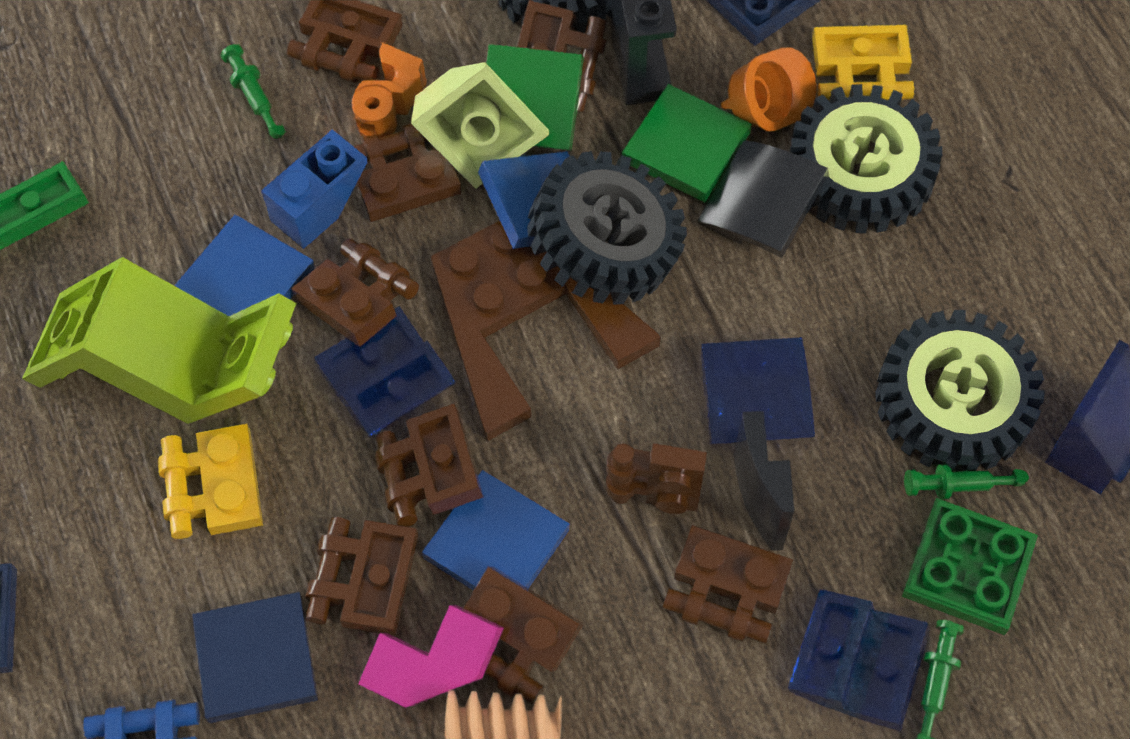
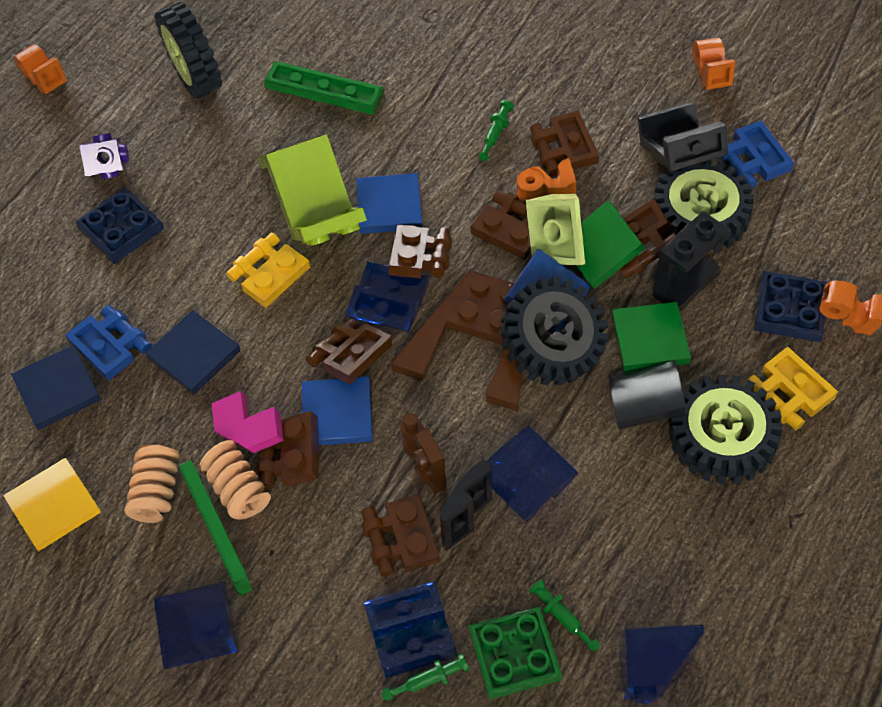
camera: 55 degrees right, 5 degrees down
blue slope [261,129,367,249] -> none
reddish brown plate [305,517,418,636] -> none
orange piece [720,47,817,132] -> none
wheel [875,310,1045,471] -> none

